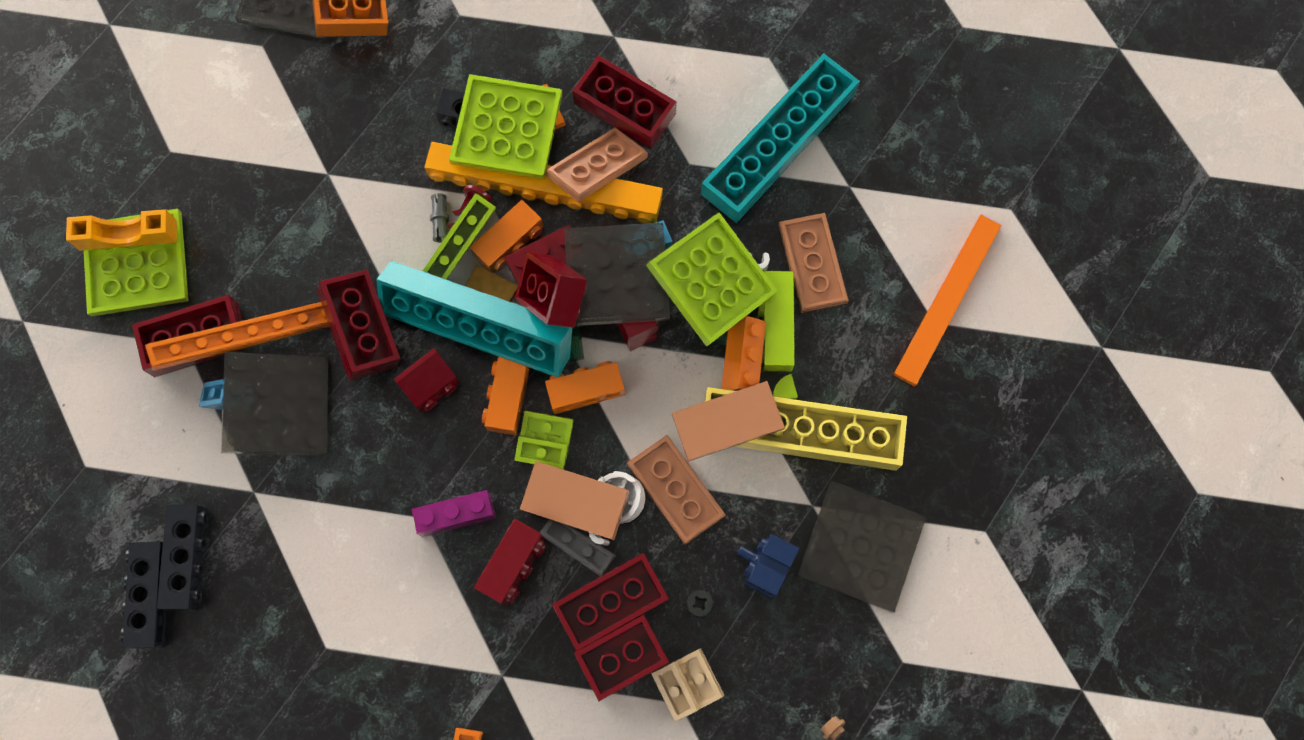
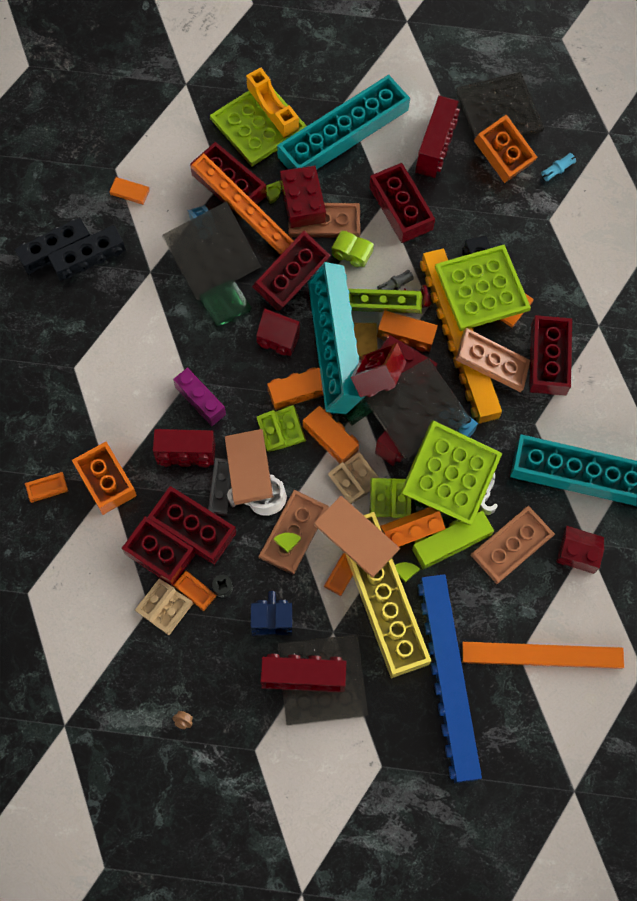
camera: 60 degrees right, 5 degrees down
none -> orange brick [72,442,137,515]
none -> orange tile [109,177,150,205]
none -> orange tile [173,571,217,611]
none -> clear green slope [199,280,252,326]
none -> dark red brick [261,654,346,692]
none -> lime tile [266,181,281,204]
none -> lime tile [274,533,301,553]
none -> teal brick [277,75,410,170]
none -> dark red brick [280,165,326,229]
none -> nougat tile [289,203,360,238]
none -> orange tile [324,553,353,596]
none -> tan slope [328,452,379,504]
none -> lime brick [332,230,374,268]
none -> dark red brick [369,163,435,244]
none -> lime slope [369,478,411,518]
none -> dark red brick [415,95,460,178]
none -> blue brick [417,574,482,783]
none -> dark red slope [556,525,604,574]

